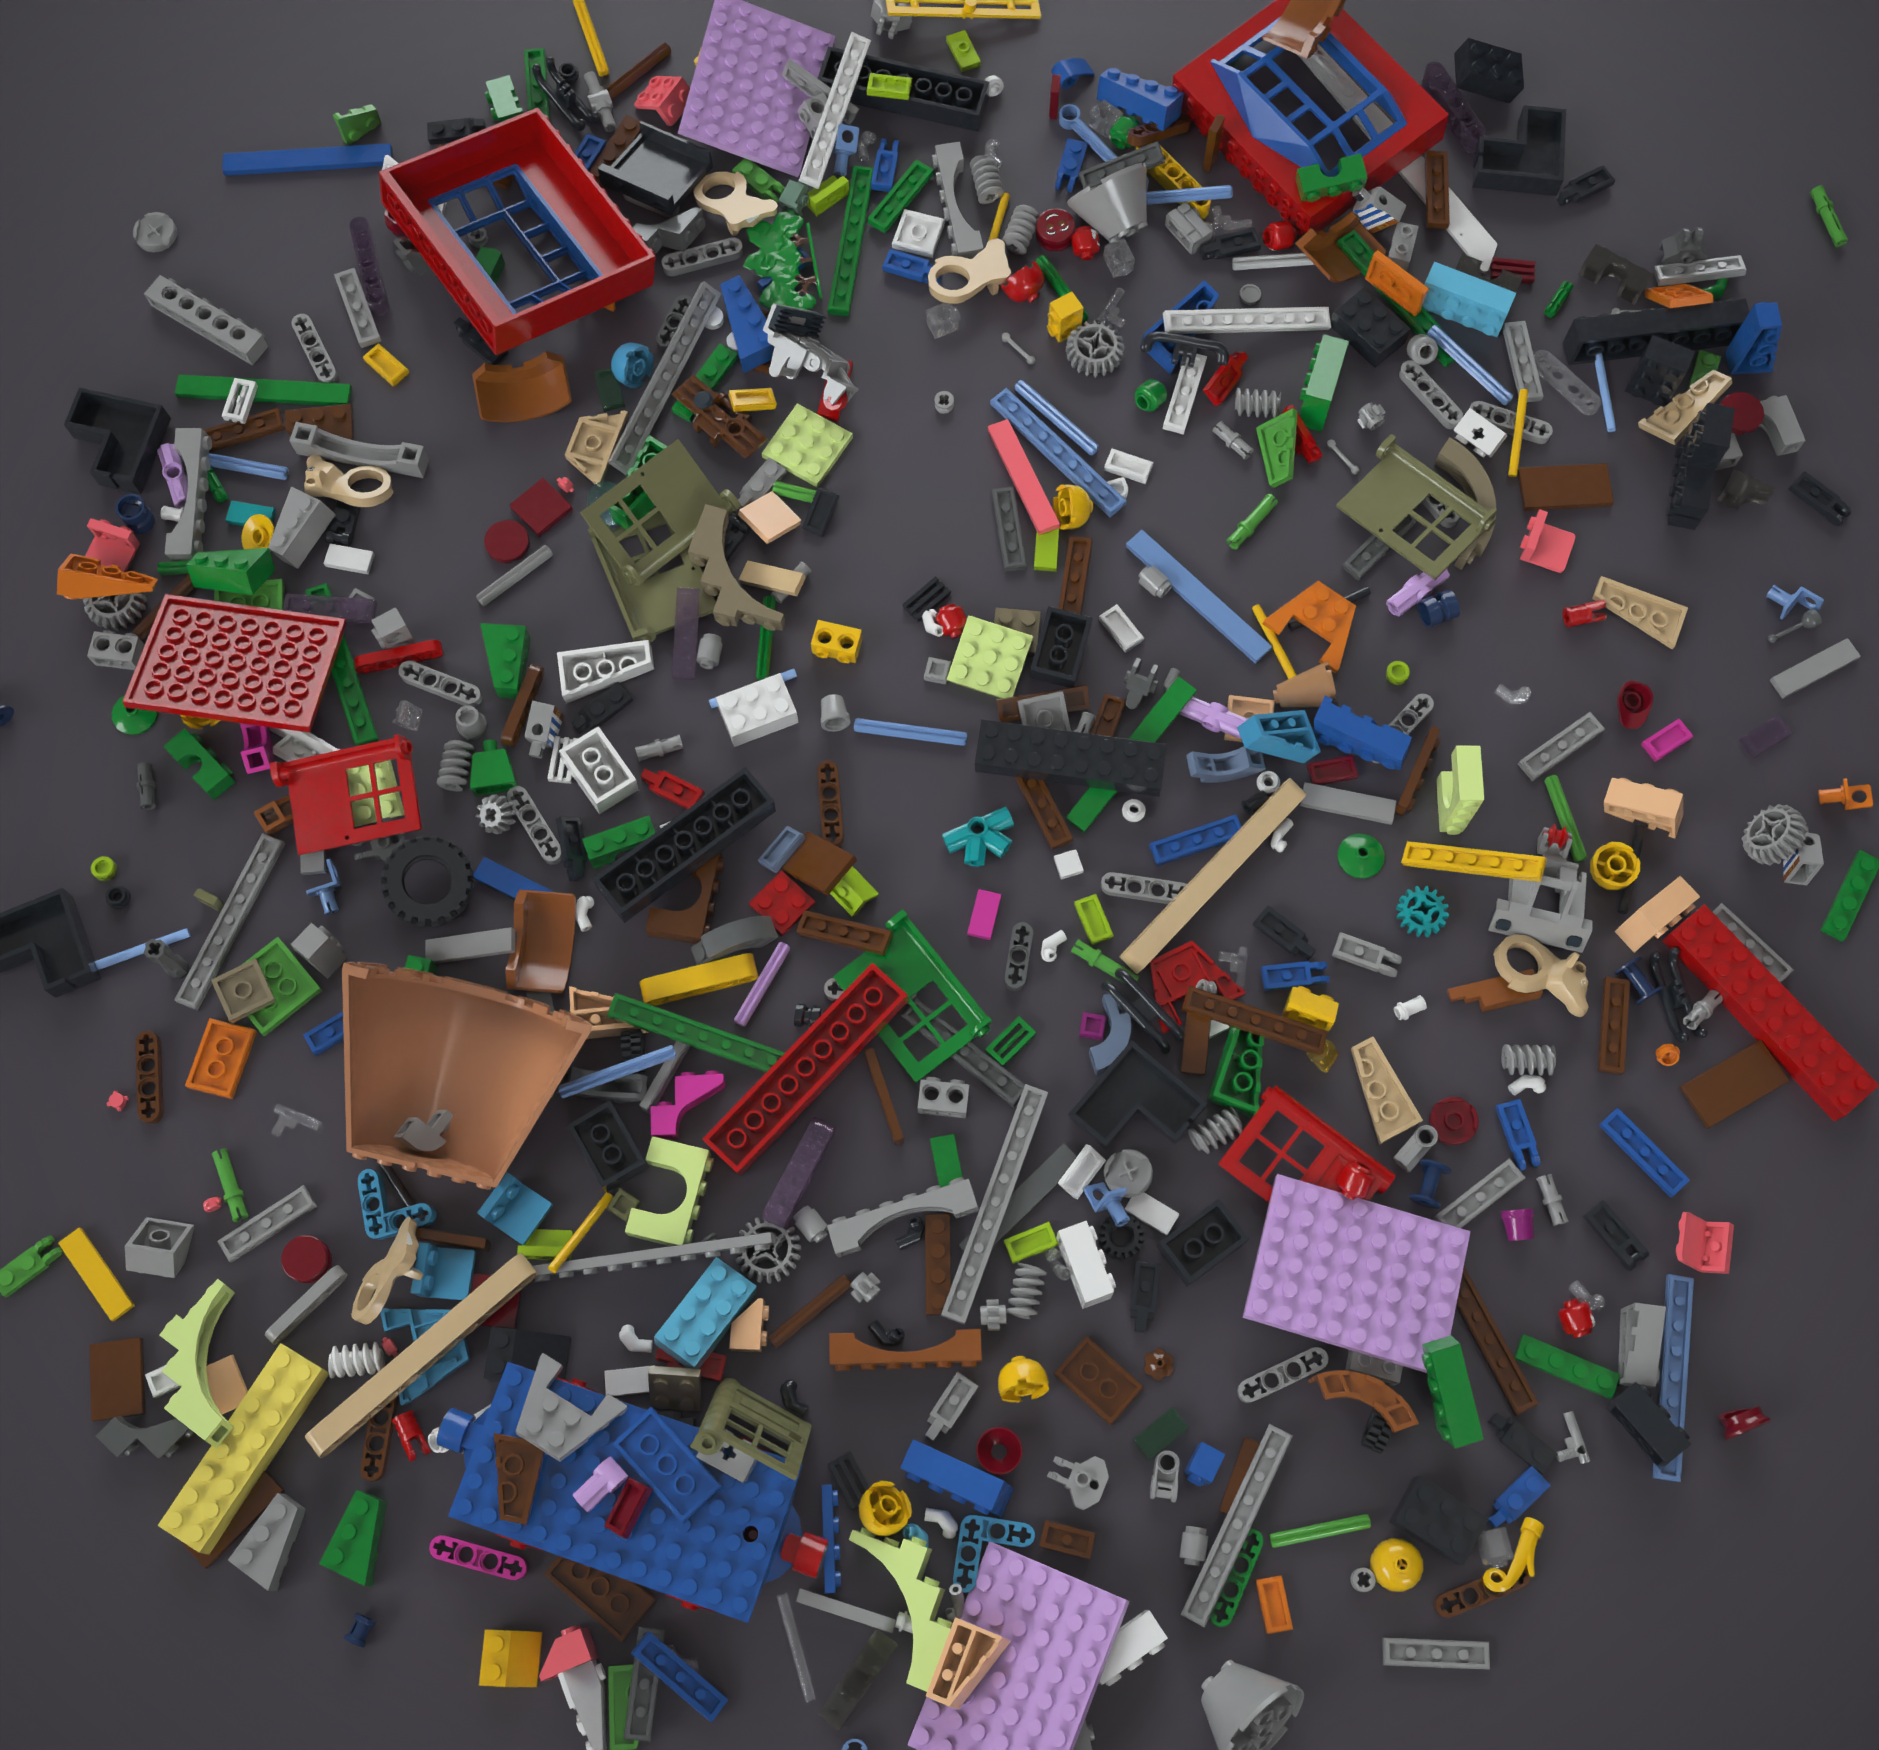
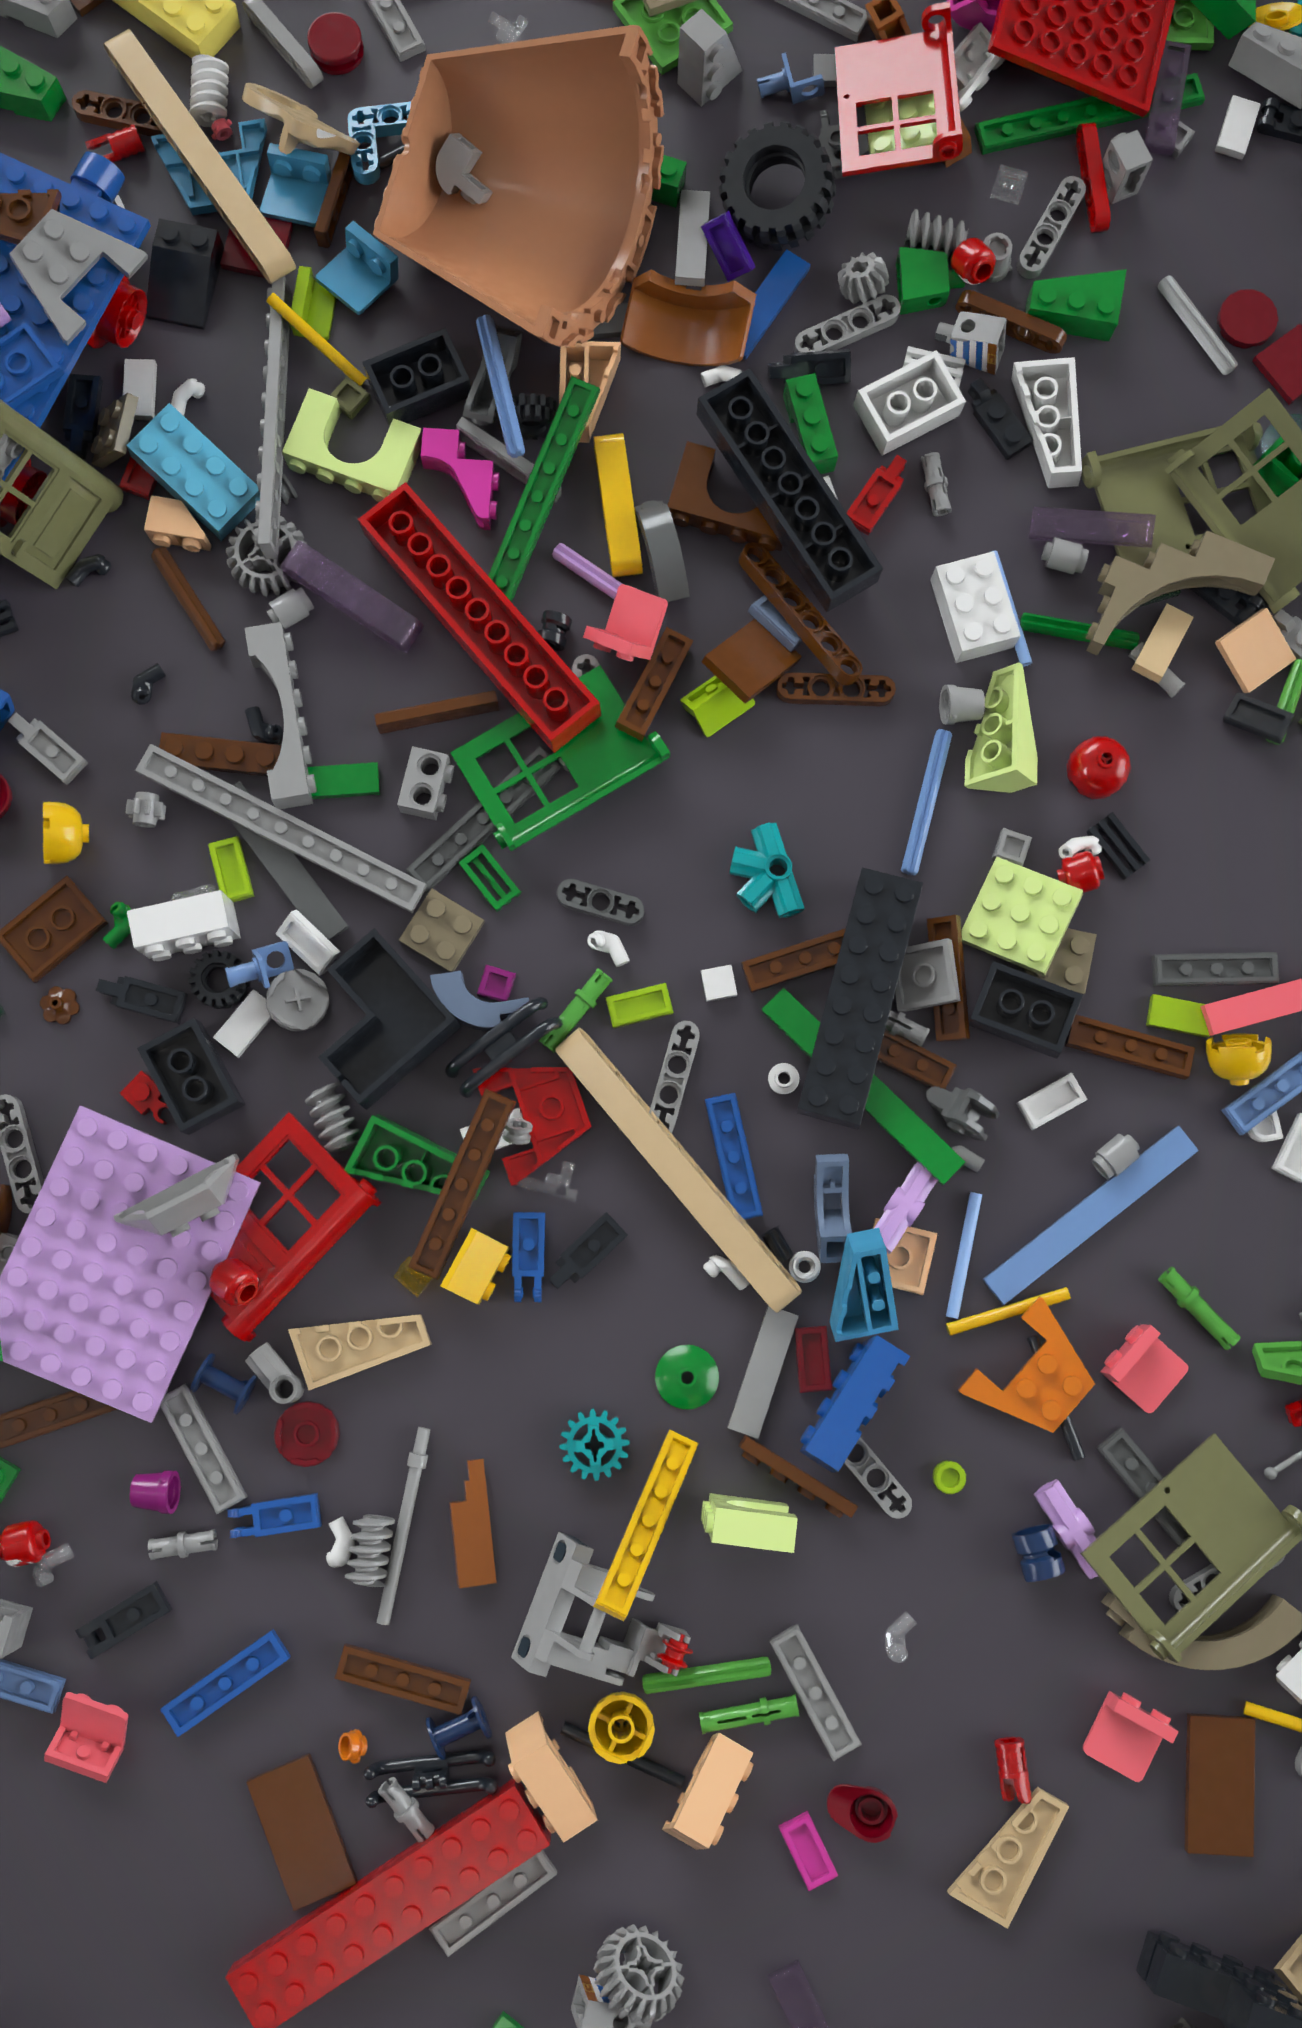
camera: 90 degrees right, 10 degrees up
red plate [749,870,816,936] -> none
yellow brick [811,620,863,663] -> none
dark orange arch [829,1329,982,1371] -> none
light grey gear [850,1272,881,1303] -> none
dark pink tile [967,889,1001,940] -> none
light grey piece [1006,1263,1047,1319] -> none
reddish brown tile [1181,1012,1211,1075] -> none
medium nougat cone [1273,662,1338,707] -> none
light grey hinge [1332,932,1402,977] -> none
white pin [1394,995,1427,1020] -> none
tan animal [1493,934,1589,1017] -> none
none -> green arm [102,902,132,949]
none -> light grey wedge [113,1154,239,1237]
none -> red plate [120,1070,168,1125]
none -> light grey bar [376,1427,431,1625]
none -> dark tan plate [399,888,485,972]
none -> coral bracket [583,584,668,662]
none -> bright green pin [699,1694,799,1734]
none -> dark purple tile [701,211,756,282]
none -> reddish brown beam [739,542,863,685]
none -> light blue piece [946,1192,982,1319]
none -> red head [951,237,996,285]
none -> yellowish green wedge [964,662,1038,793]
none -> red cylinder [1067,736,1131,799]
none -> coral bracket [1100,1324,1188,1413]

